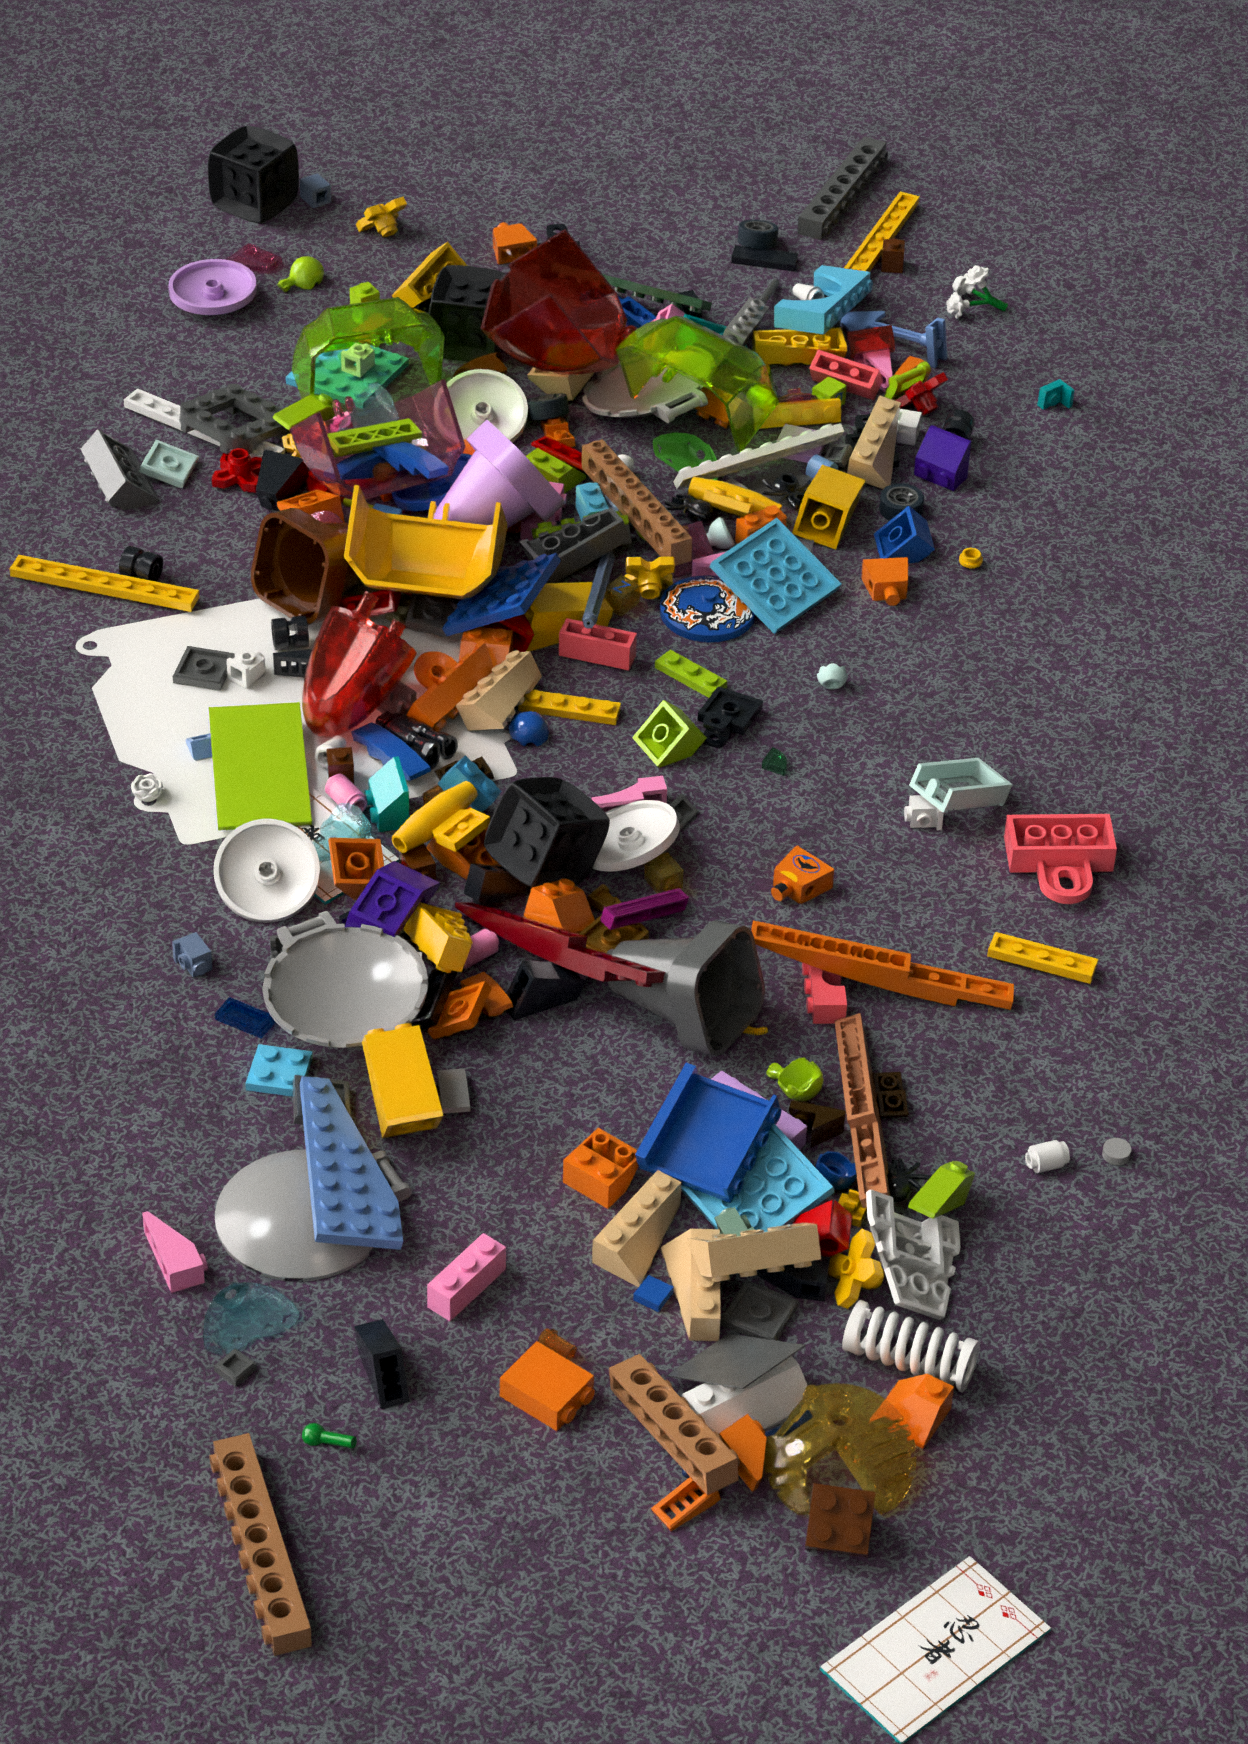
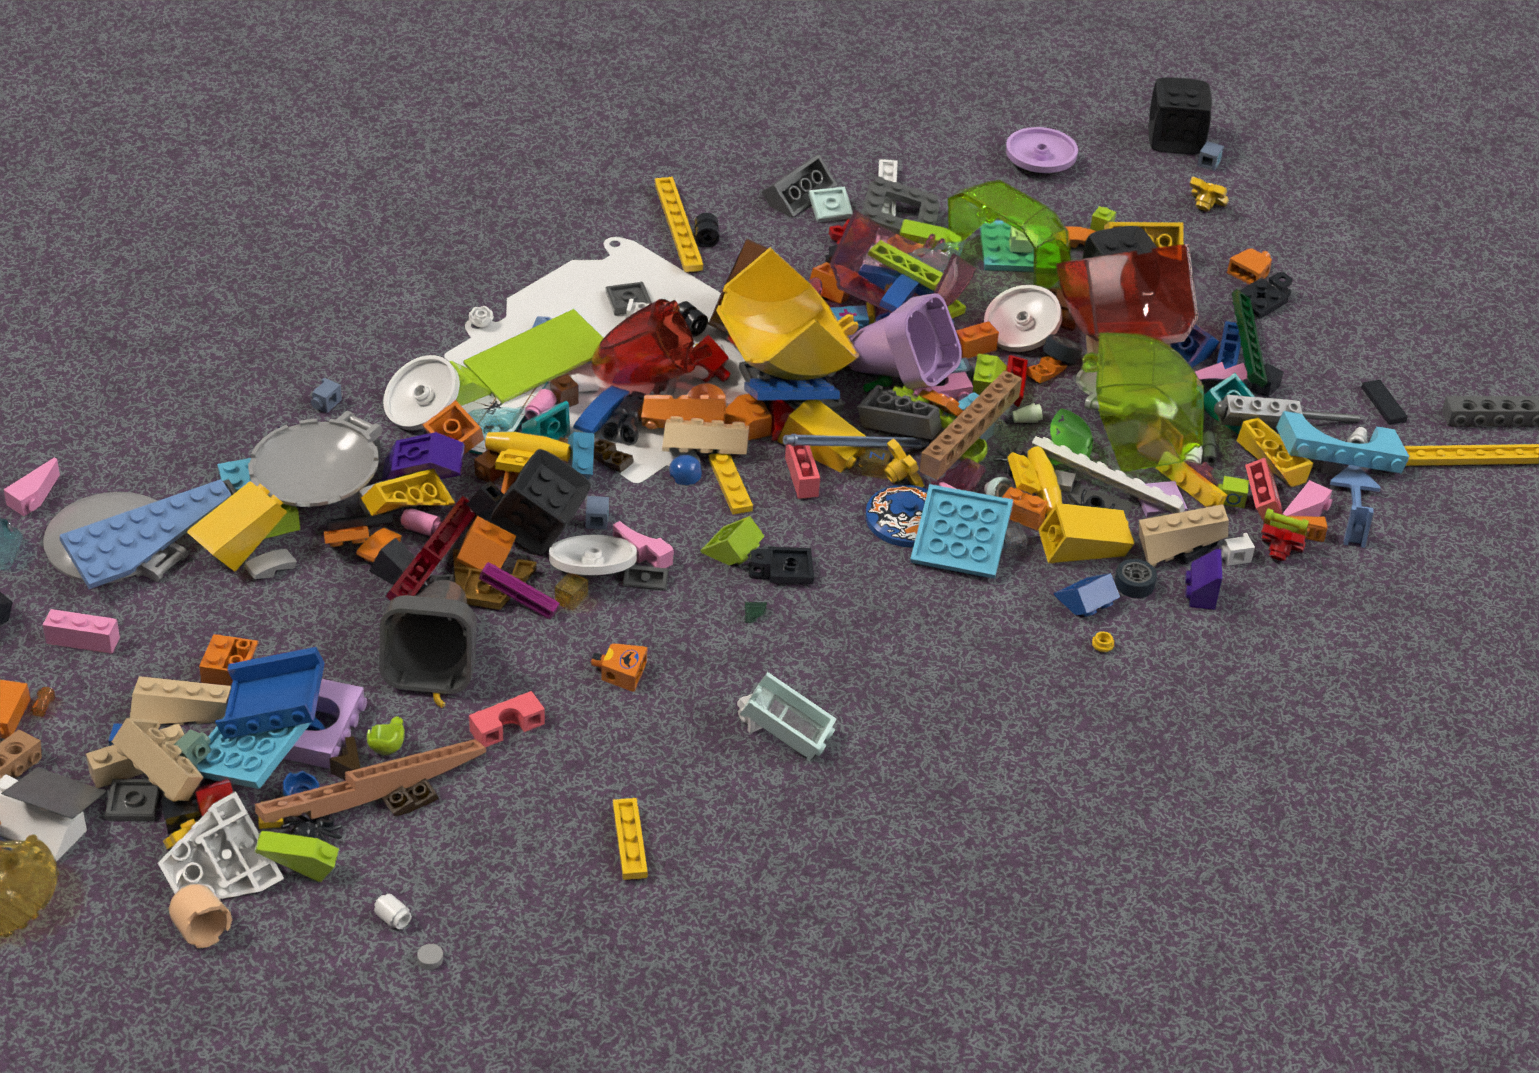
camera: 60 degrees right, 0 degrees up
clear pink wing [225,243,282,274] -> none
lime hair [277,256,324,292] -> none
lime plate [655,649,727,698] -> none
black wheel [738,220,779,249] -> none
orange slope [751,920,1014,1010] -> none
medium blue brick [806,454,838,478] -> none
light aqua plate [817,663,848,689] -> none
white piece [842,1300,980,1392] -> none
clear red panel [847,325,895,359] -> none
orange torso [861,557,908,606] -> none
orange slope [870,1374,954,1449] -> none
reddish brown brick [881,238,905,273] -> none
black wheel [943,409,975,440] -> none
white plant [946,265,1008,319] -> none
coral brick [1004,814,1117,904] -> none
teal bracket [1037,379,1075,410] -> none
none -> light nougat cylinder [169,884,232,948]
none -> orange plate [919,389,963,417]

